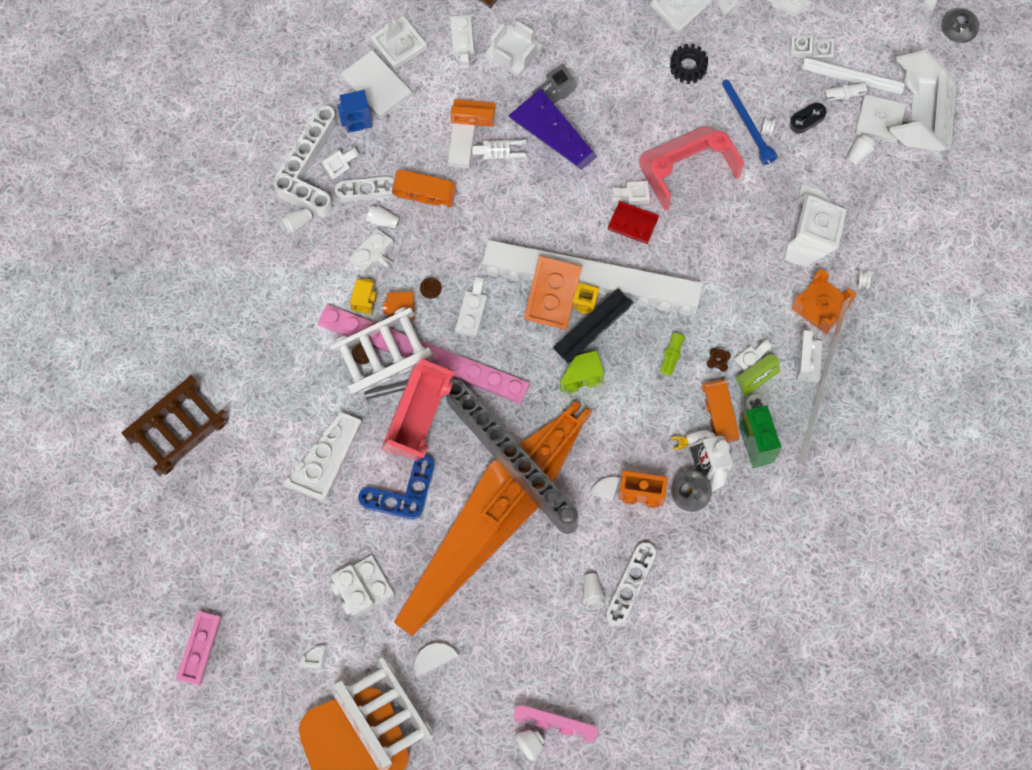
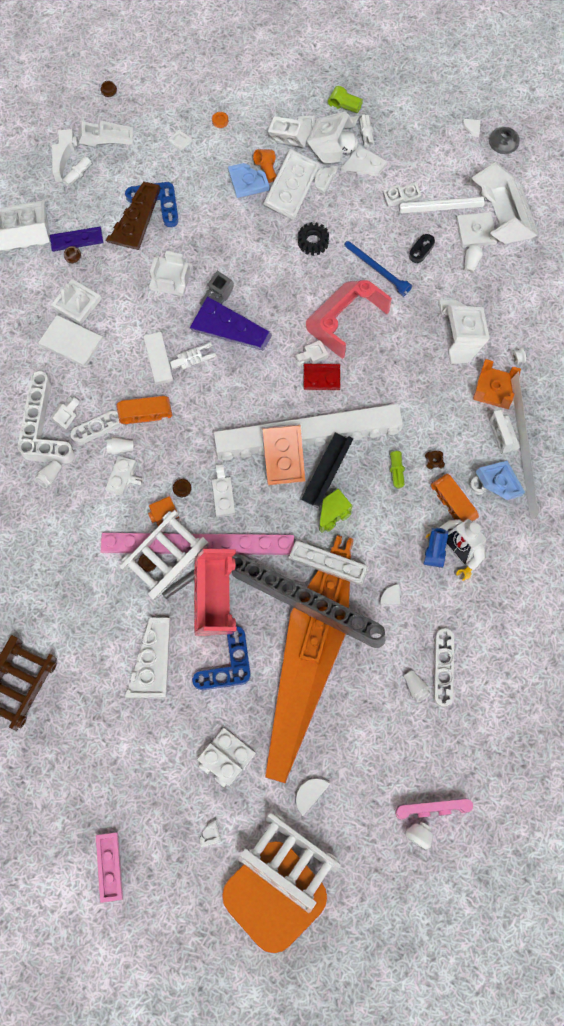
camera: 20 degrees left, 0 degrees up
blue brick [337,90,372,133] -> none
yellow brick [350,279,377,315] -> none
white plate [450,15,474,68] -> none
orange panel [450,99,496,127] -> none
yellow brick [572,282,600,314] -> none
orange brick [618,470,668,508] -> none
flat silver piece [671,470,712,512] -> none
white plate [734,339,773,372] -> none
lime slope [735,354,780,397] -> none
green brick [739,405,782,468] -> none
white bush [761,117,776,138] -> none
white pin [822,82,867,102] -> none
none -> white tile [289,540,369,586]
none -> blue piece [423,527,448,568]
none -> light blue plate [476,461,525,500]

